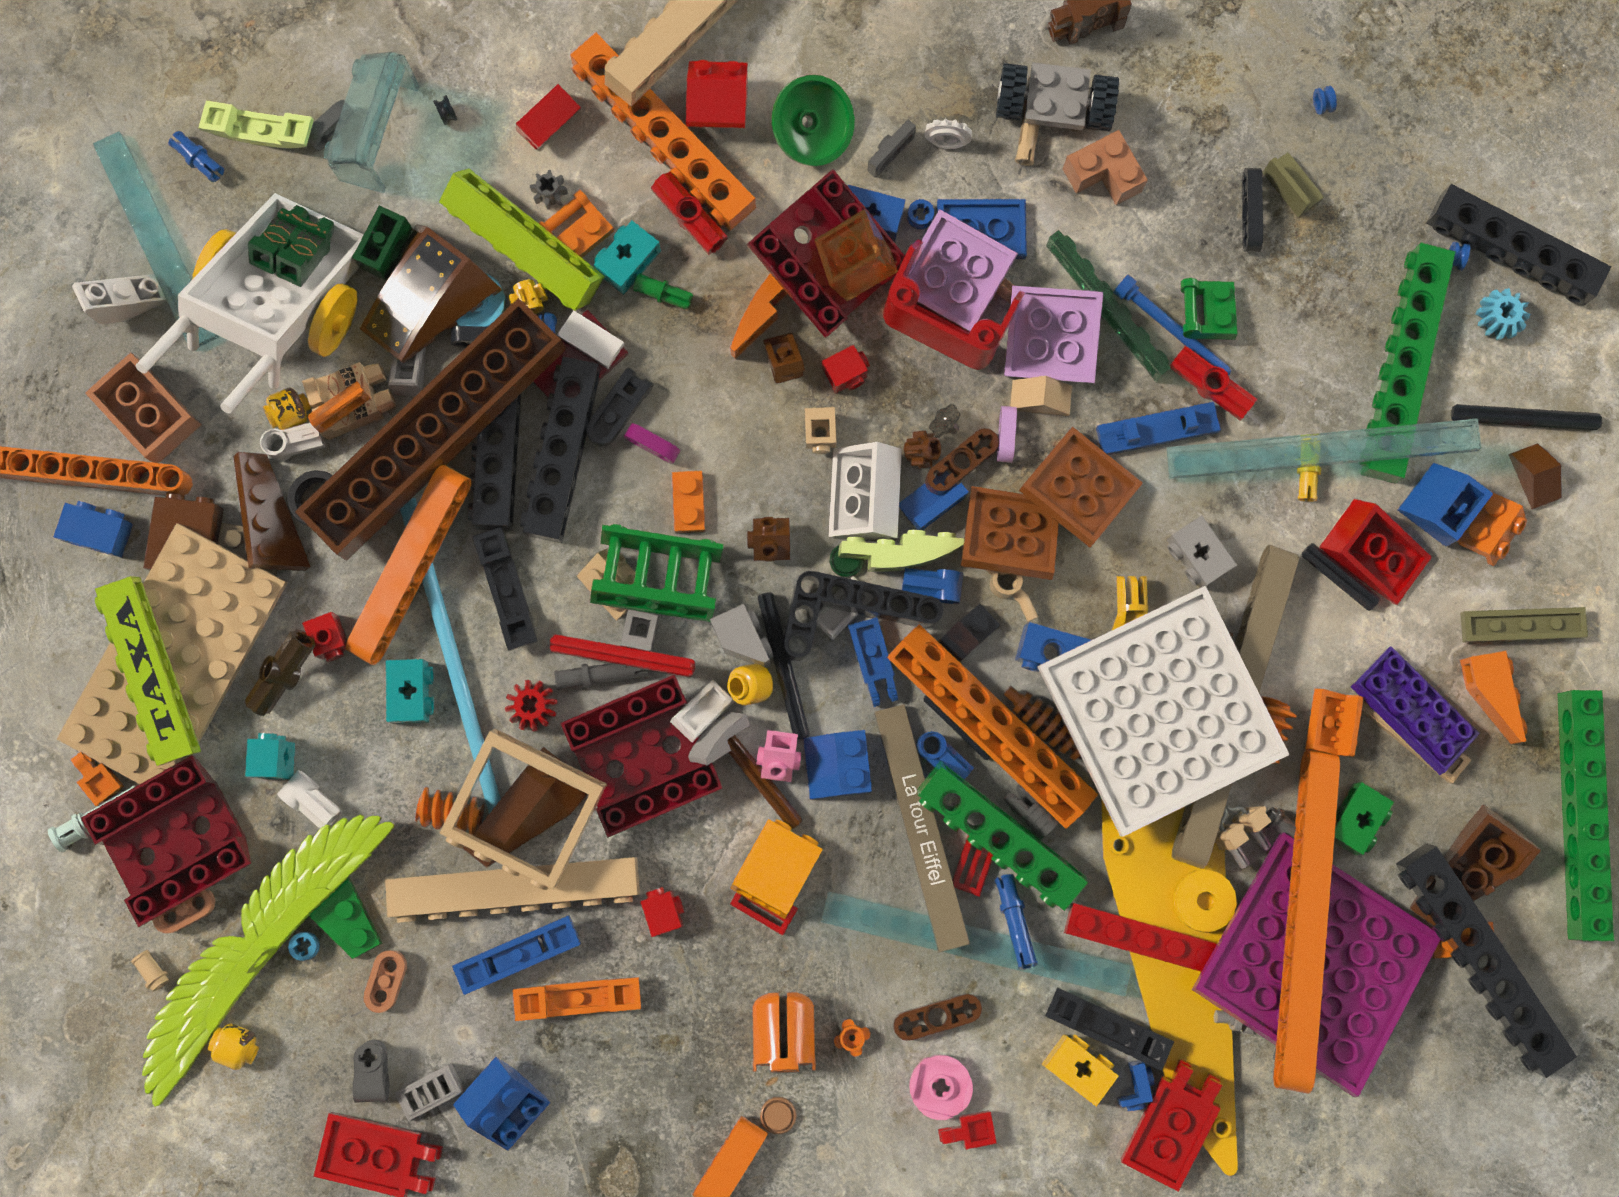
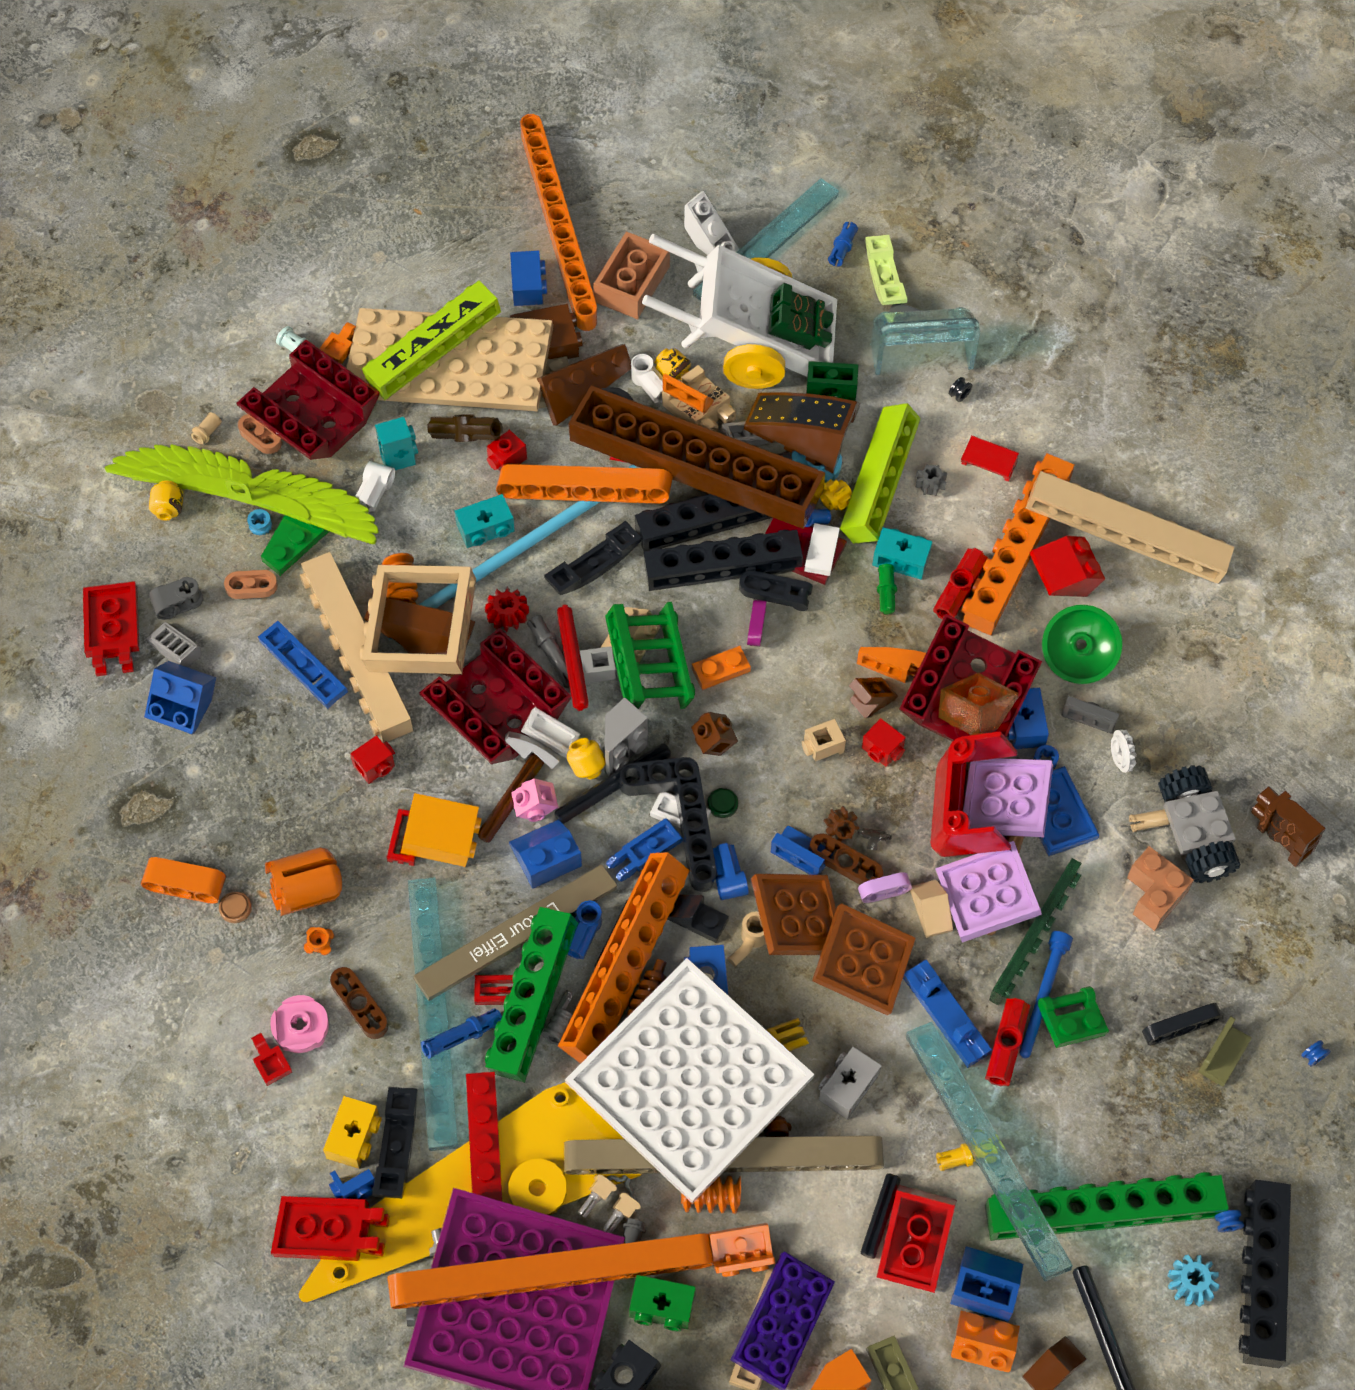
camera: 70 degrees right, 20 degrees down
orange slope [513,977,641,1021] -> none
orange plate [539,189,614,258] -> none
white slope [829,442,902,540] -> none
yellowish green slope [838,530,964,572] -> none

